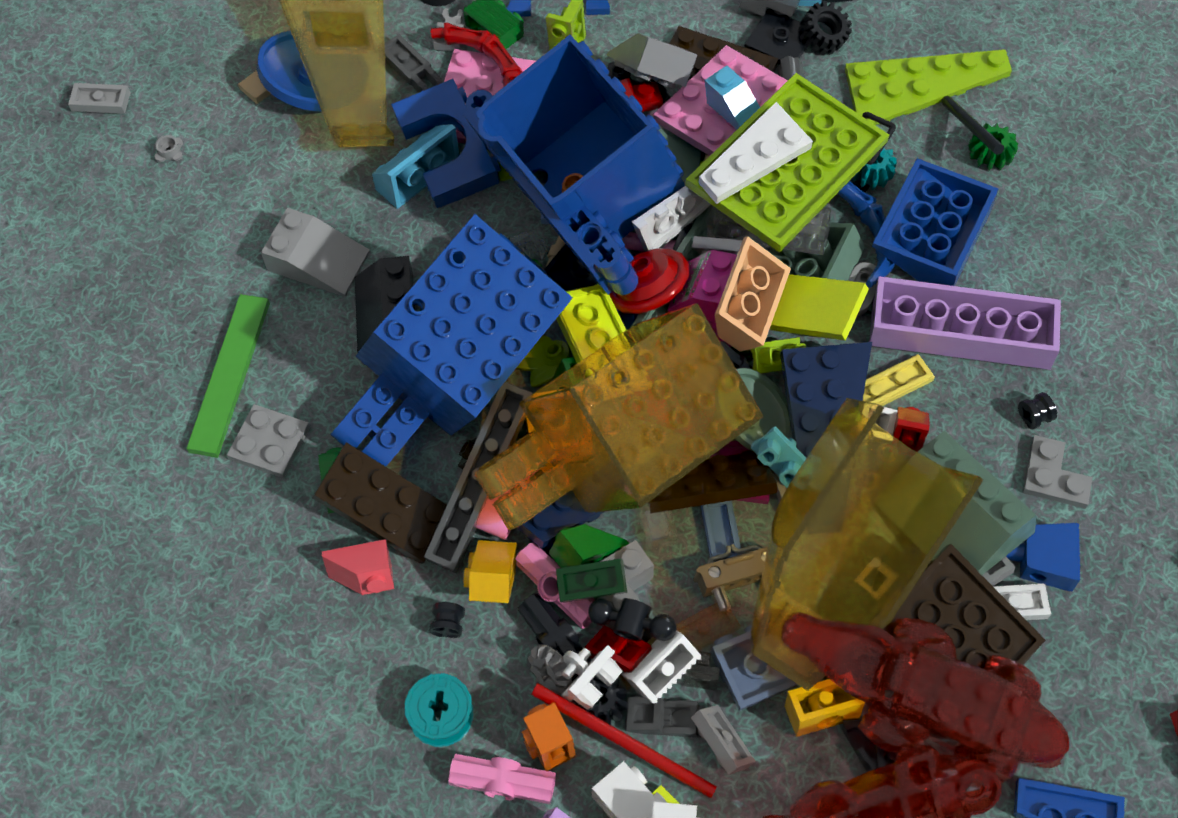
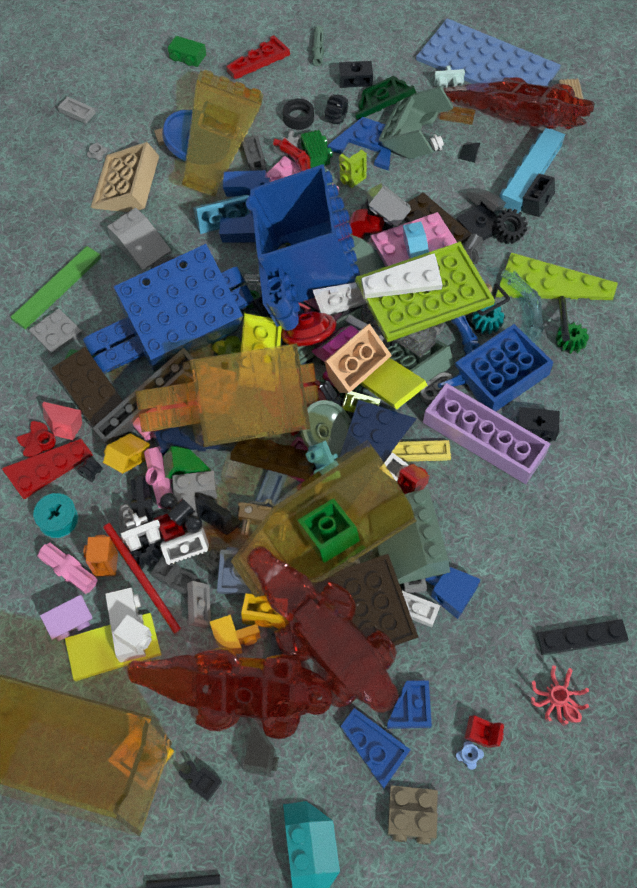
camera: 25 degrees right, 0 degrees up
dark green plate [556,559,627,603] -> none
black wheel [1018,392,1057,430] -> none
light grey plate [1023,435,1093,509] -> none
none -> red wing [1,439,93,500]
none -> red plate [17,421,56,457]
none -> tan slope [91,142,159,212]
none -> black bracket [195,494,241,535]
none -> yellow brick [210,615,261,654]
none -> green brick [298,498,360,563]
none -> blue wing [387,681,432,729]
none -> clear light blue animal [501,270,544,343]
none -> black brick [516,407,560,442]

